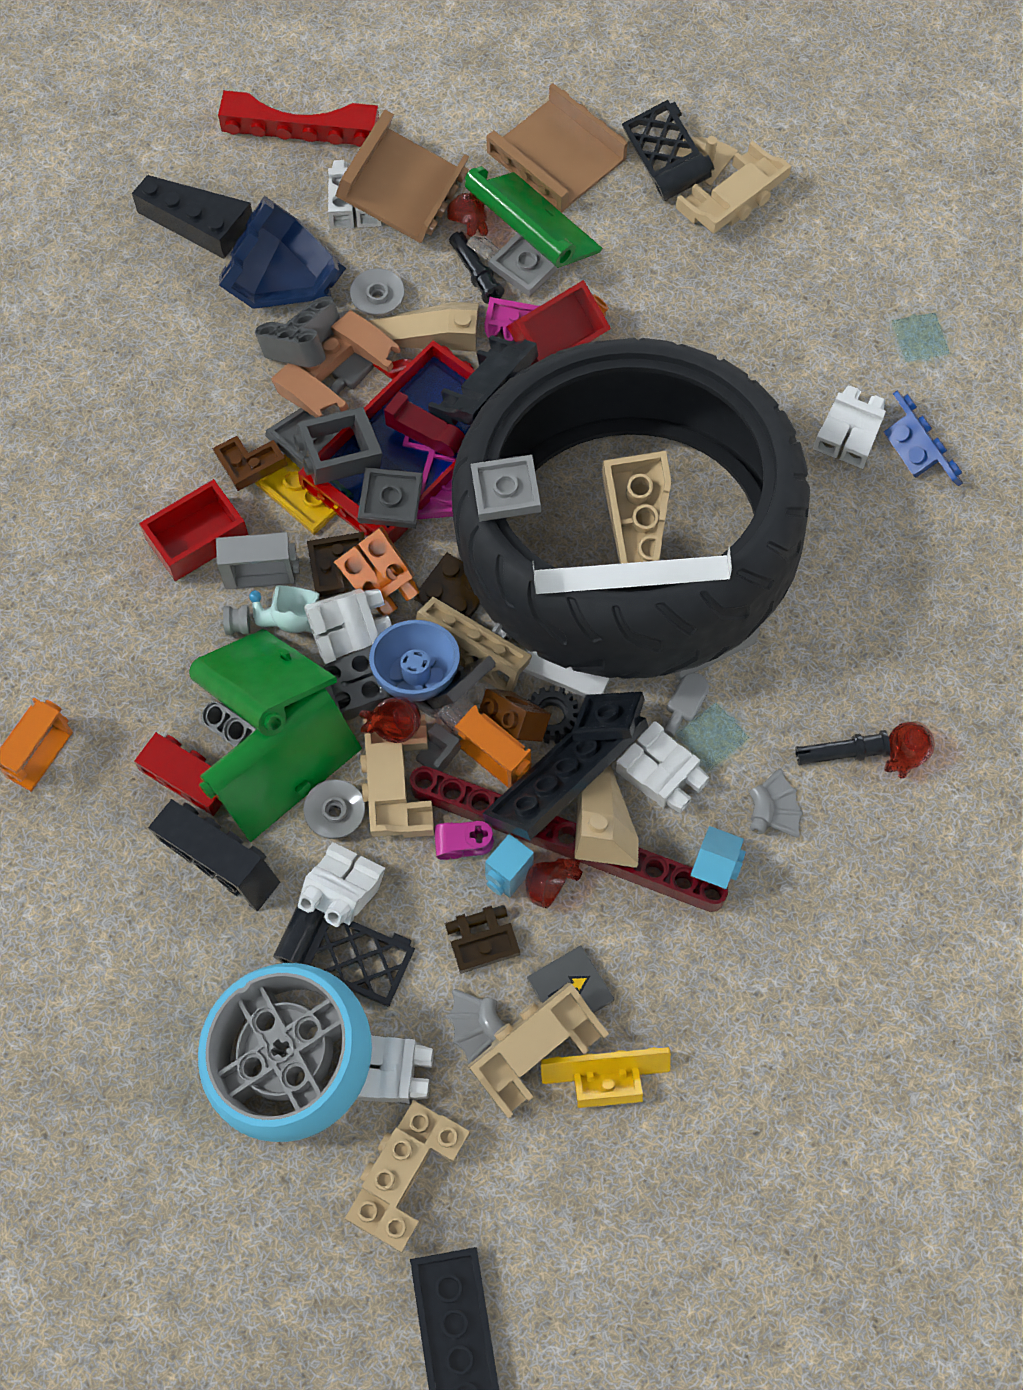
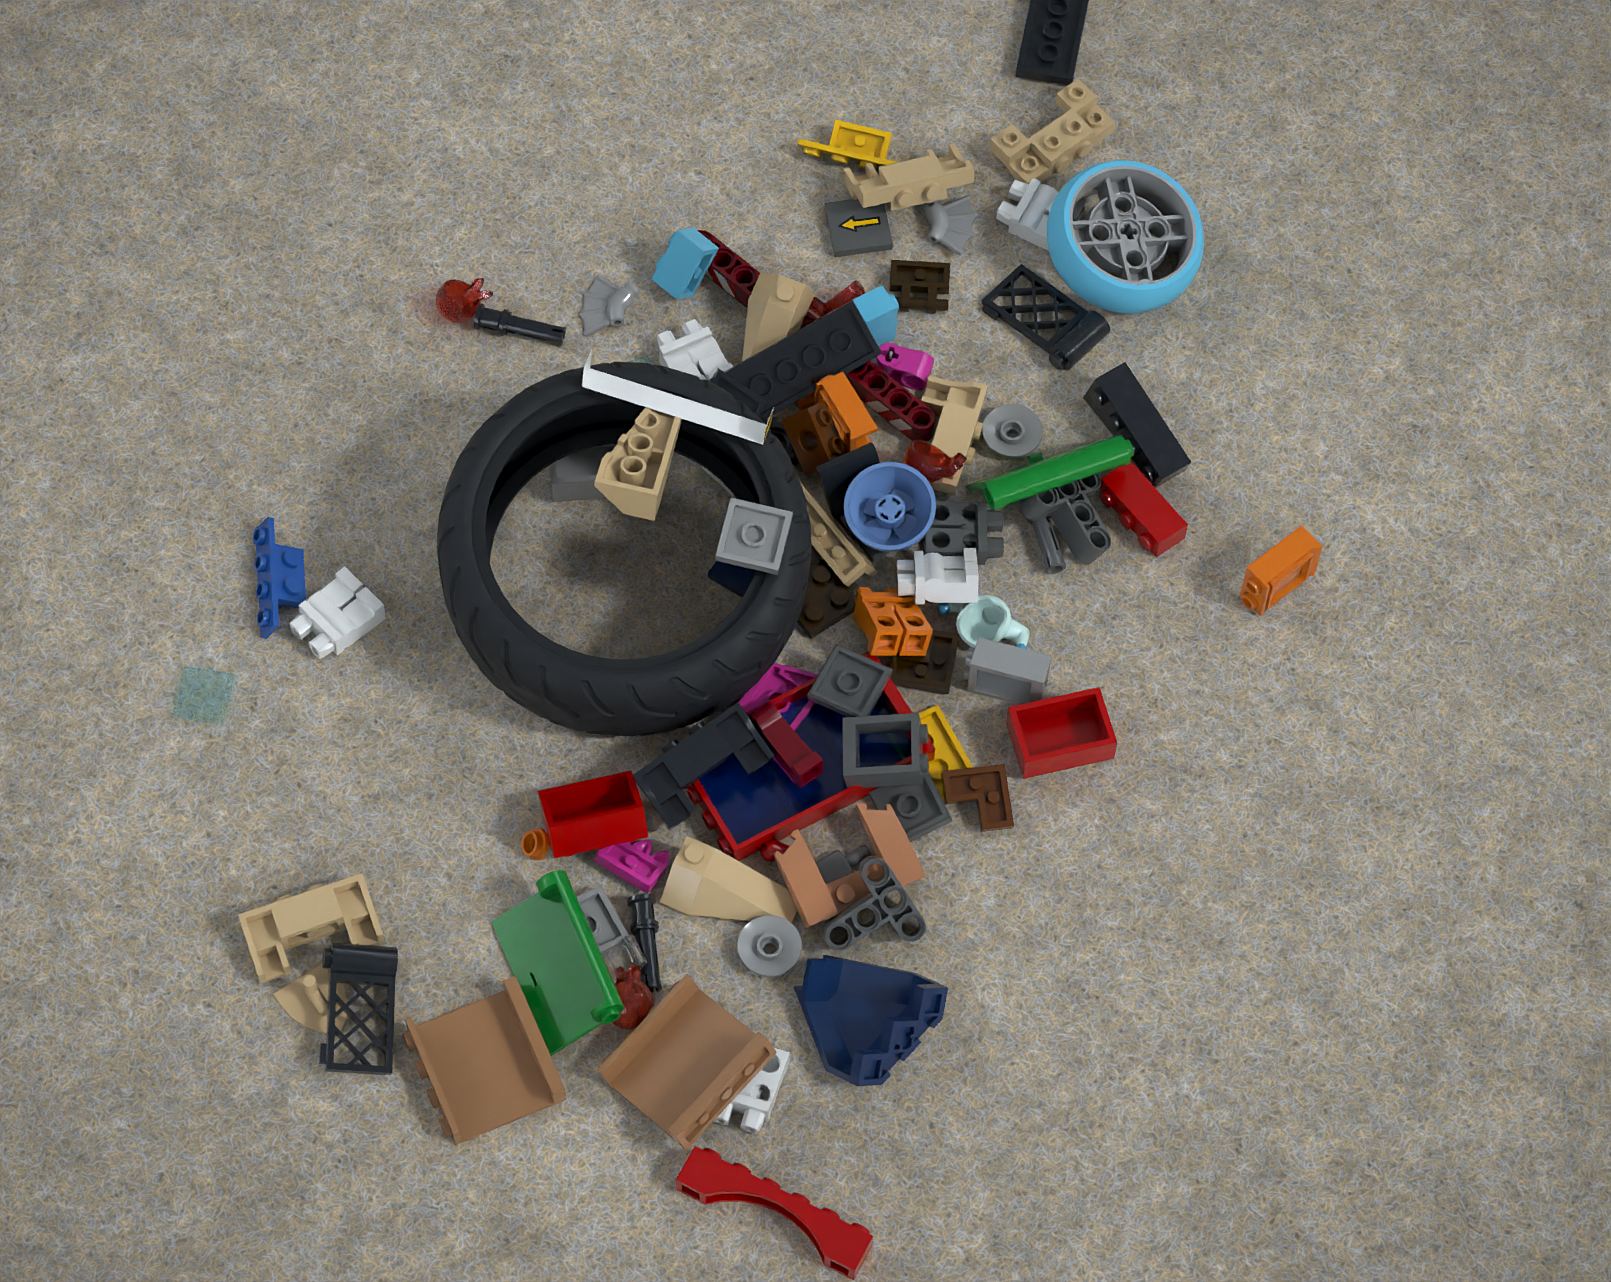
camera: 160 degrees left, 5 degrees down
black wedge [132,175,253,259] -> none
green door [189,628,337,736] -> none
light grey wheel [223,605,250,635] -> none
white hips [298,842,385,927] -> none
dark grey panel [416,723,461,772] -> none

